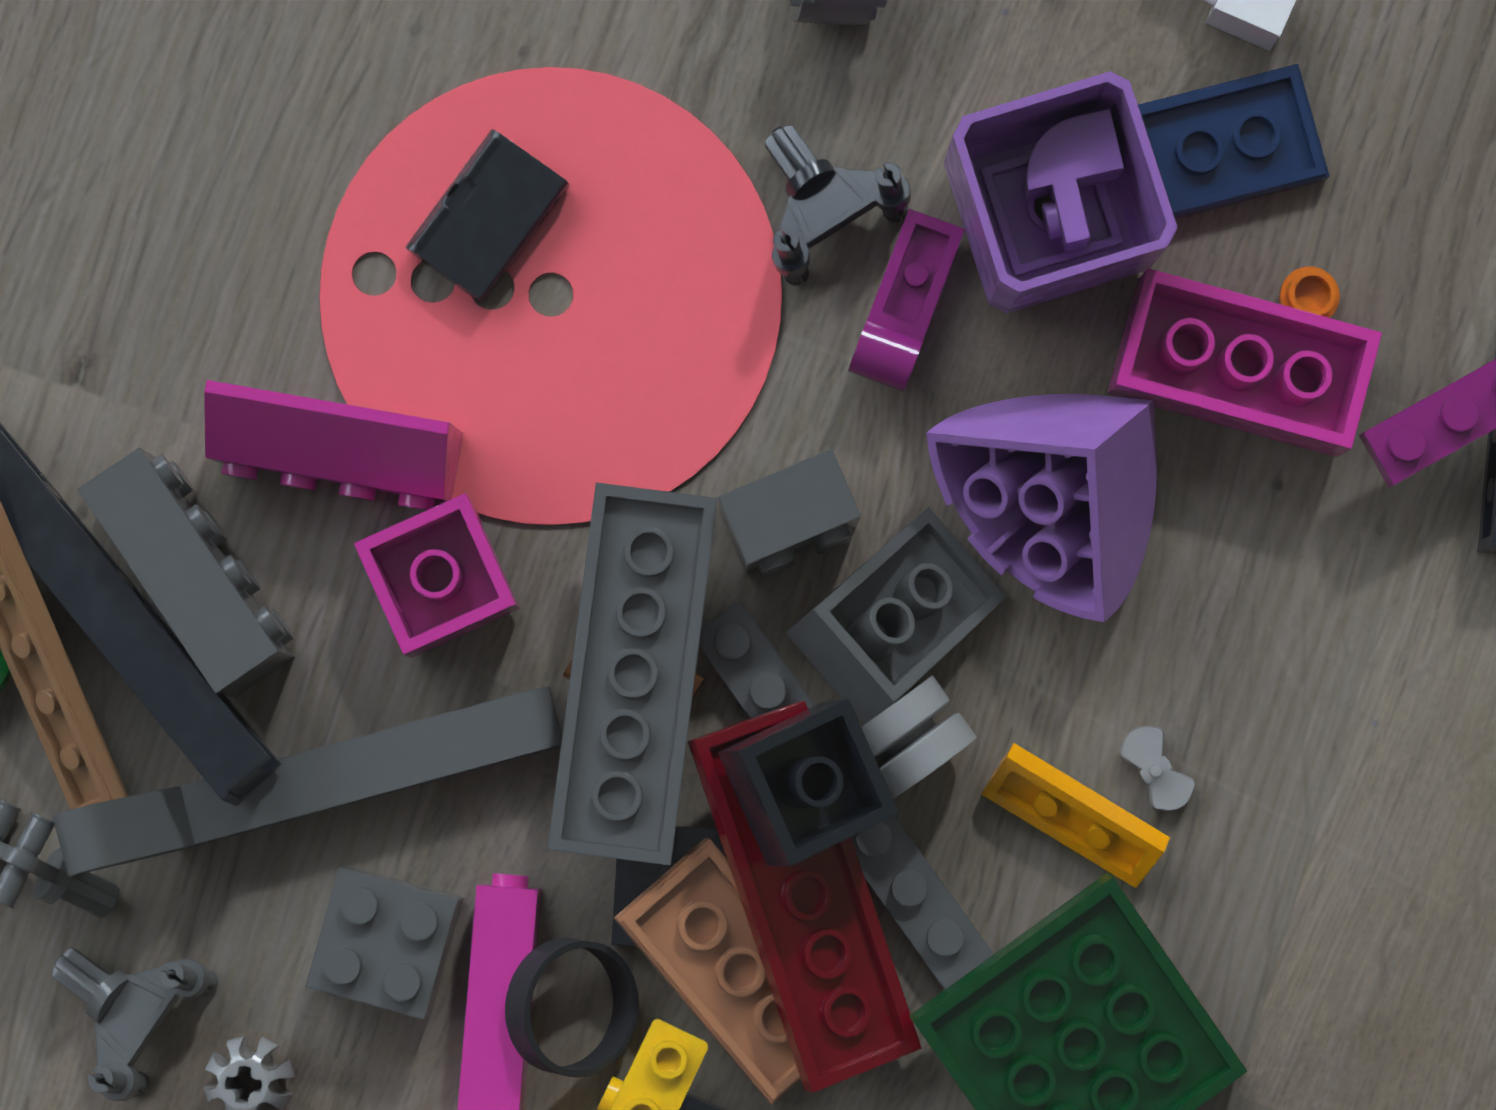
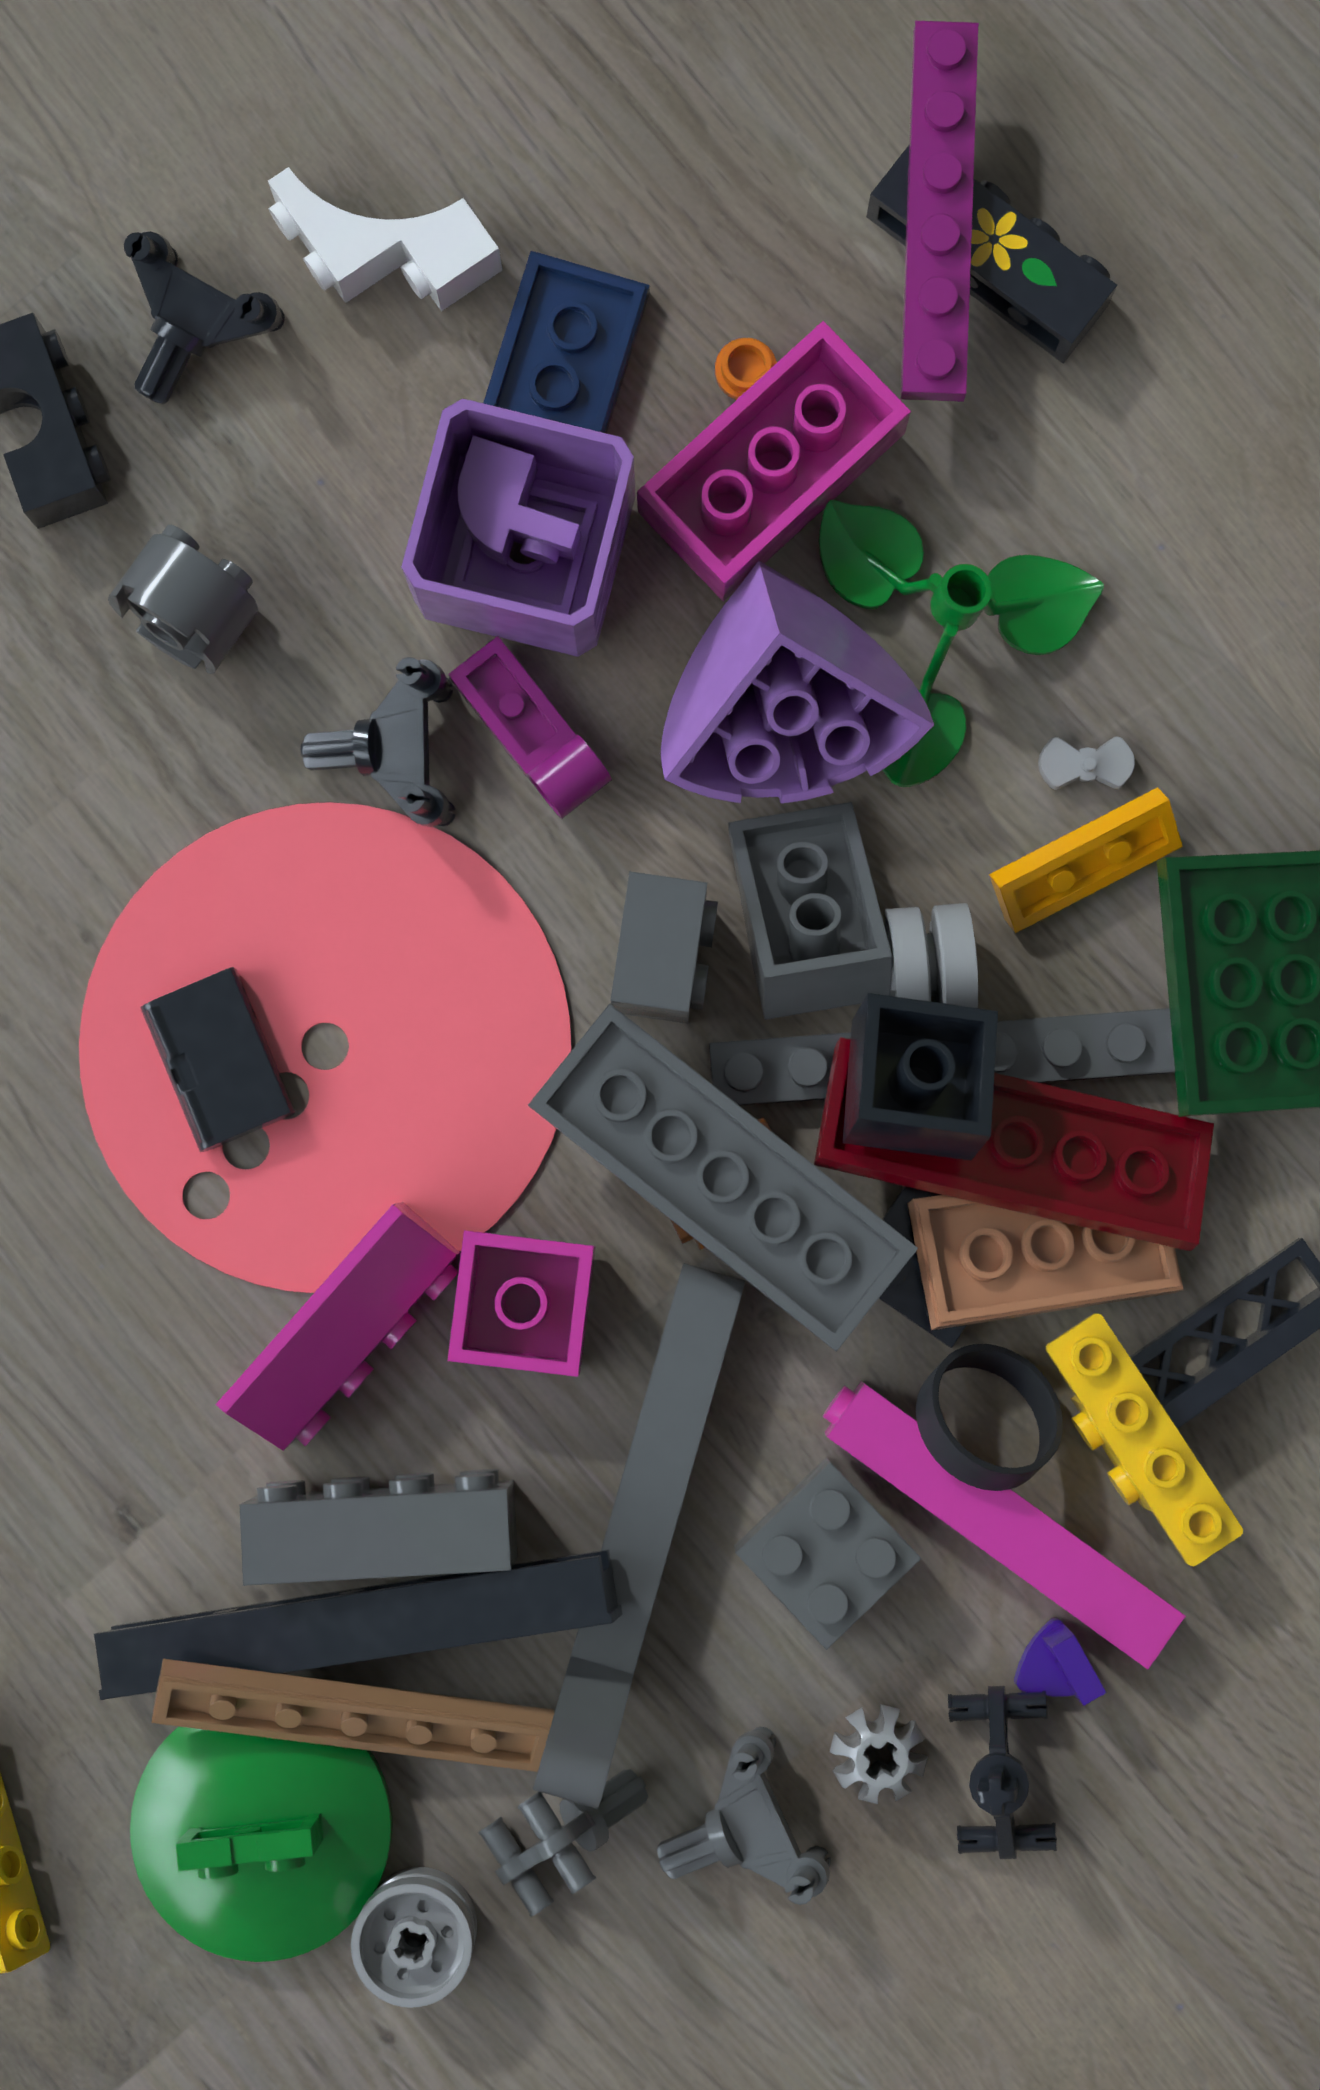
camera: 50 degrees left, 0 degrees up
none -> green plant [818,500,1104,787]

